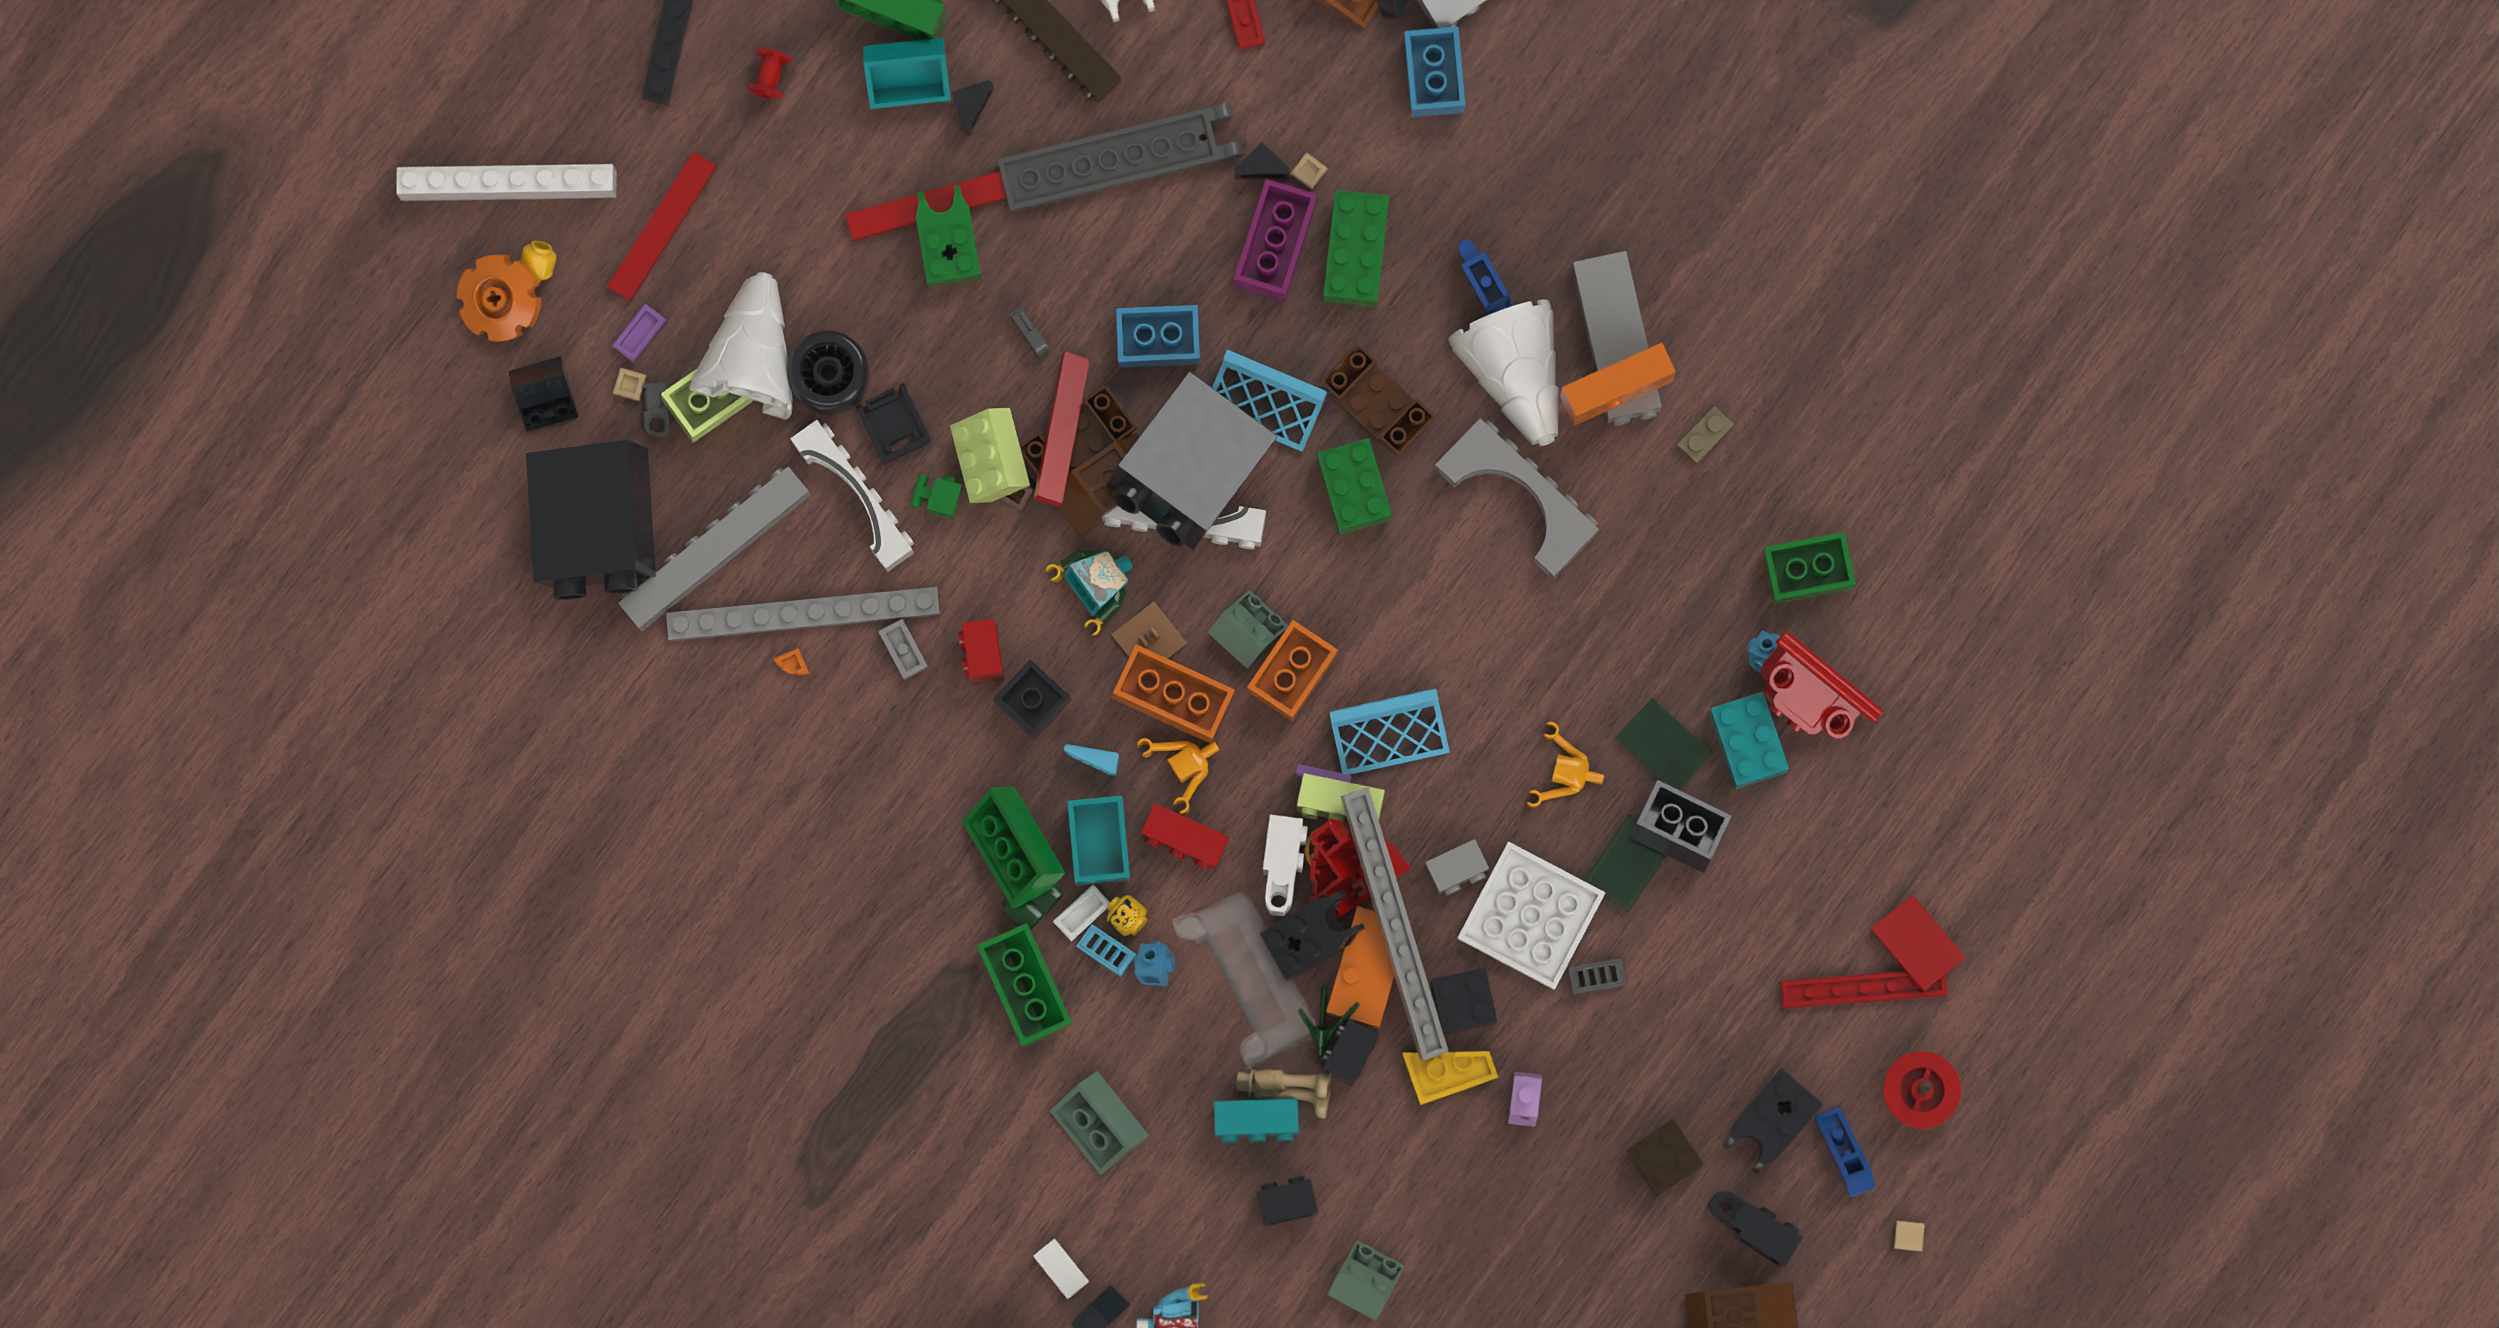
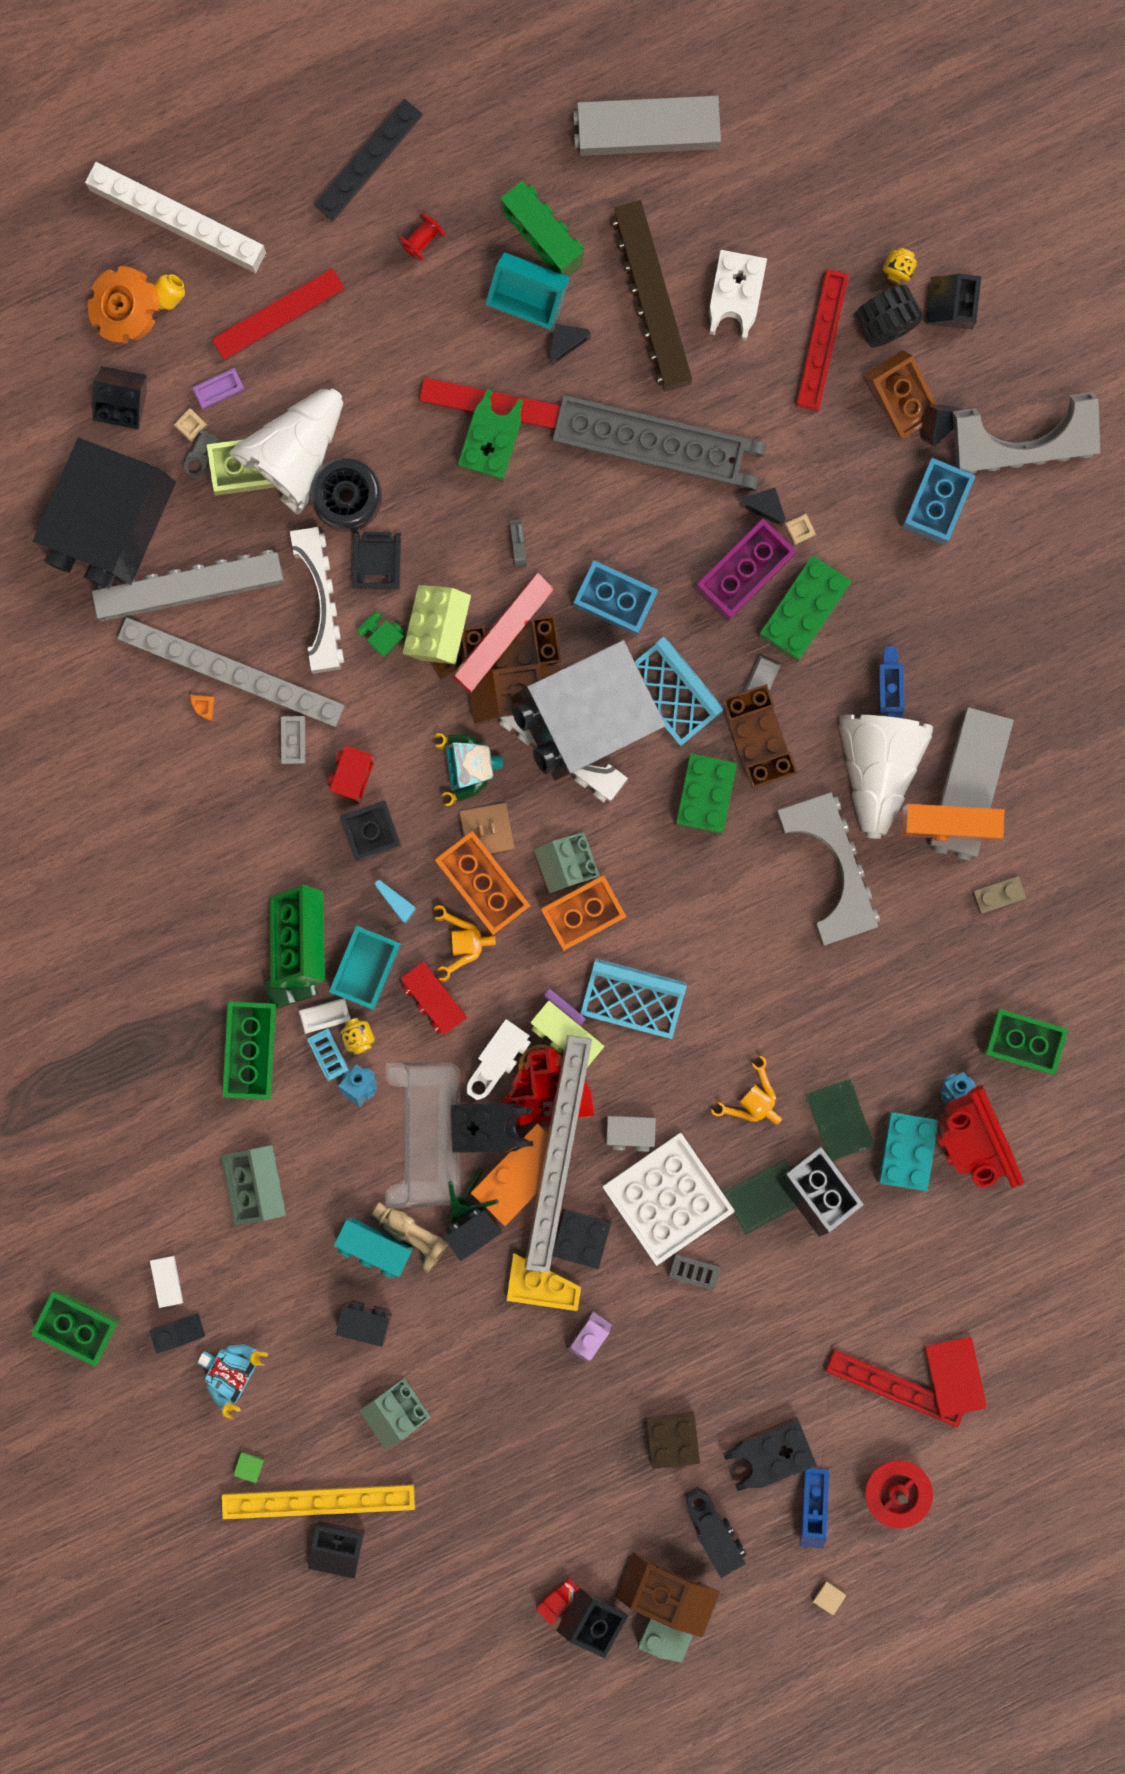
camera: 25 degrees right, 5 degrees up
none -> light grey tile [743,655,781,692]

